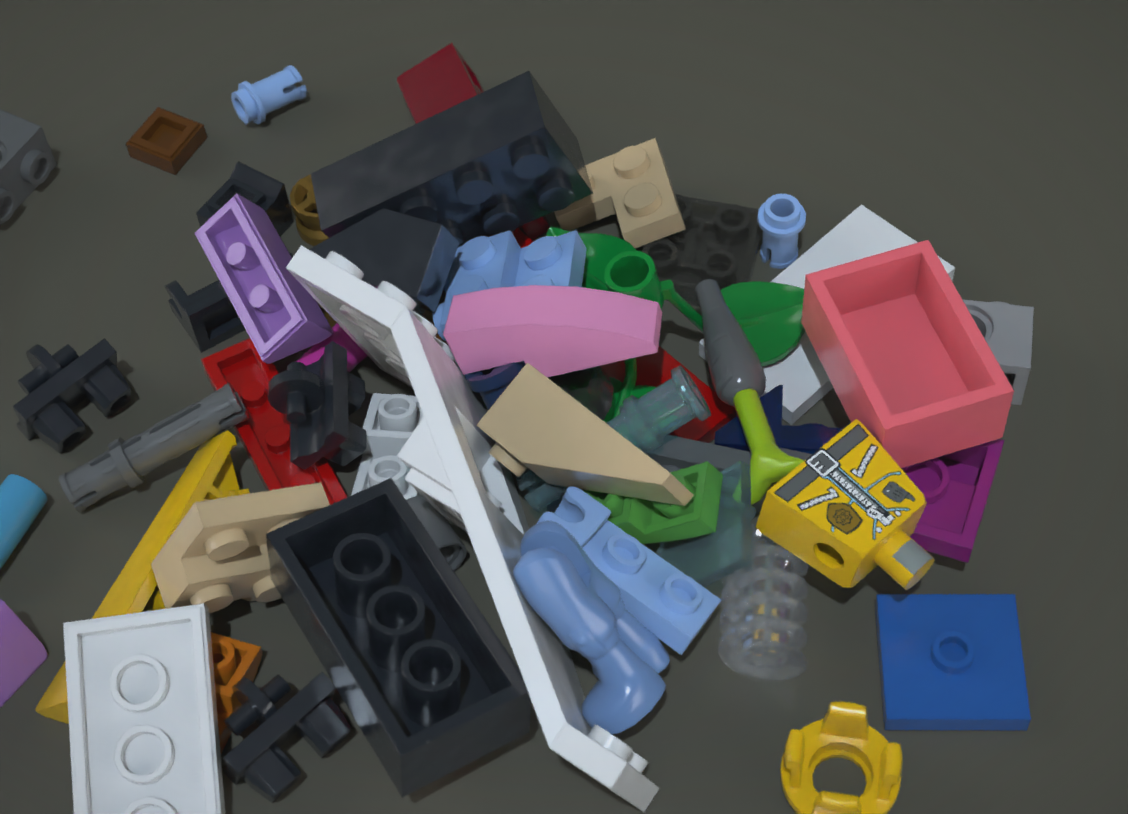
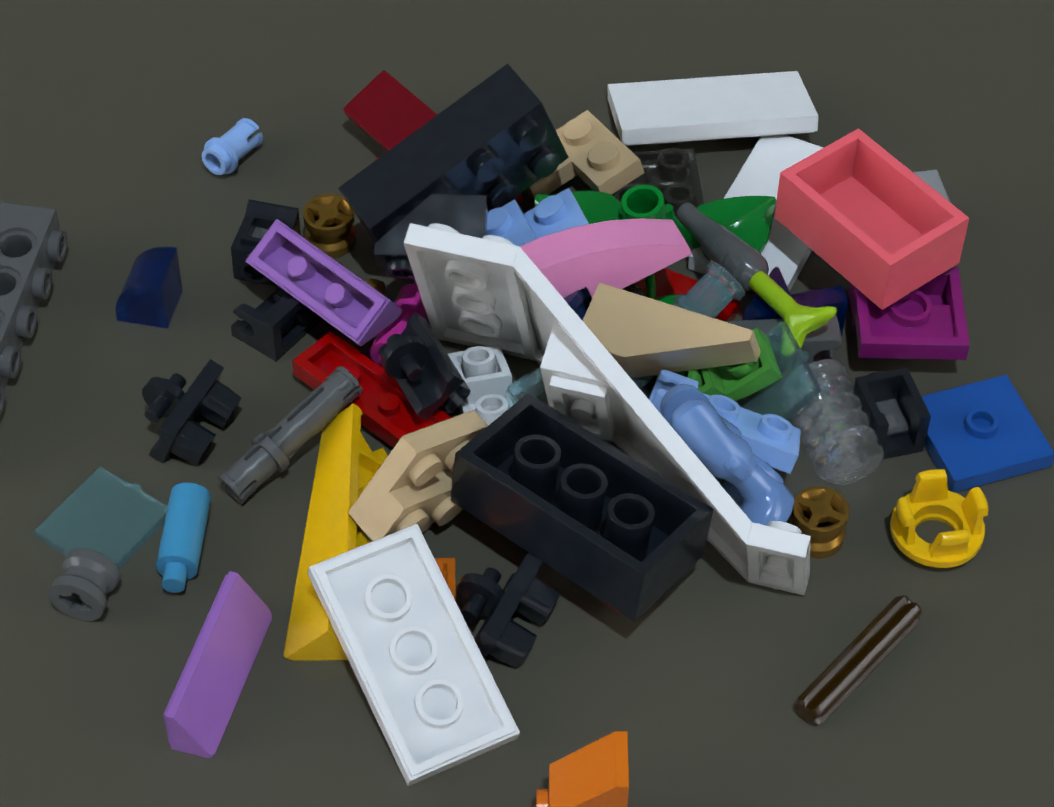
camera: 25 degrees left, 5 degrees down
reddish brown tile [126,107,207,175] -> none
yellow torso [755,419,935,590] -> none
light blue pin [757,194,806,269] -> none
none -> clear blue brick [116,247,183,329]
none -> white tile [607,71,818,146]
none -> pearl gold wheel [790,486,850,559]
none -> black window [850,367,931,462]

